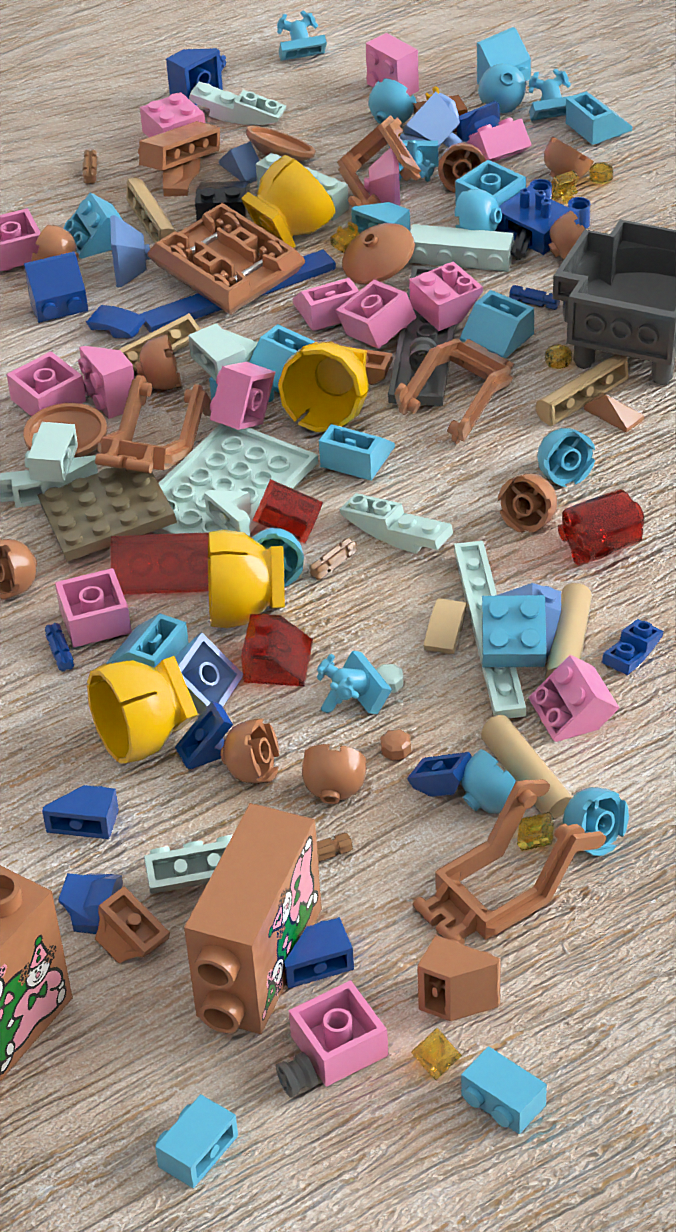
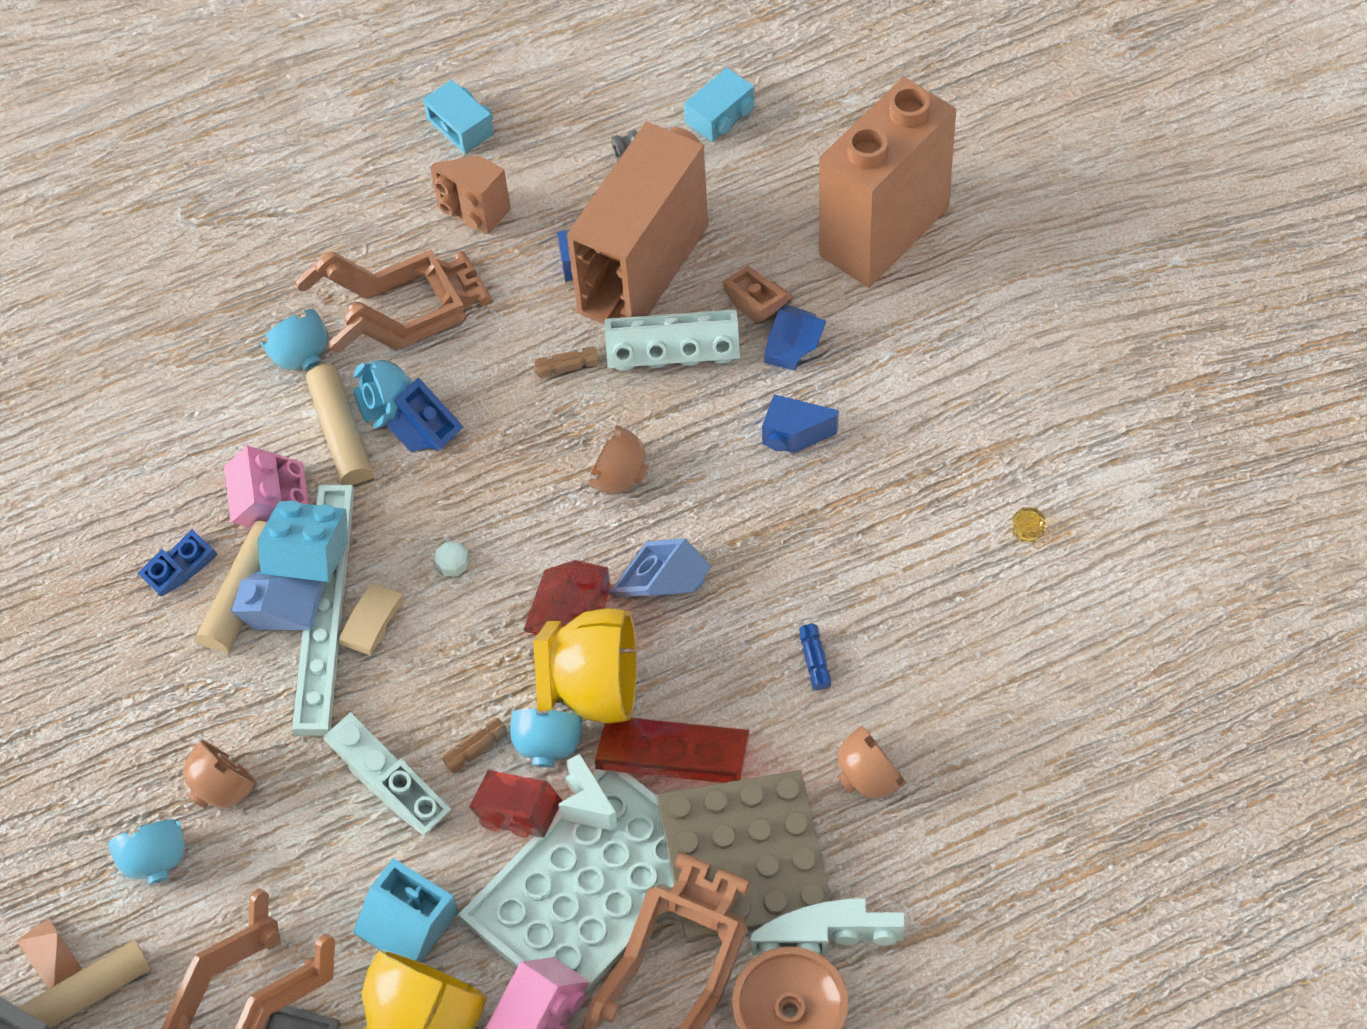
camera: 170 degrees left, 15 degrees up
light aqua brick [25,422,78,483] -> none
bright pink brick [55,568,132,648] -> none
yellow plate [87,656,198,763] -> none
medium azure slope [106,613,189,668] -> none
blue slope [175,701,233,769] -> none
bright pink brick [288,980,388,1087] -> none
nougat cylinder [302,744,367,804] -> none
medium azure piece [317,651,392,714] -> none
nougat tile [380,729,411,760] -> none
clear yellow tile [411,1028,462,1080] -> none
clear yellow tile [517,812,555,851] -> none
clear red cylinder [558,489,644,565] -> none

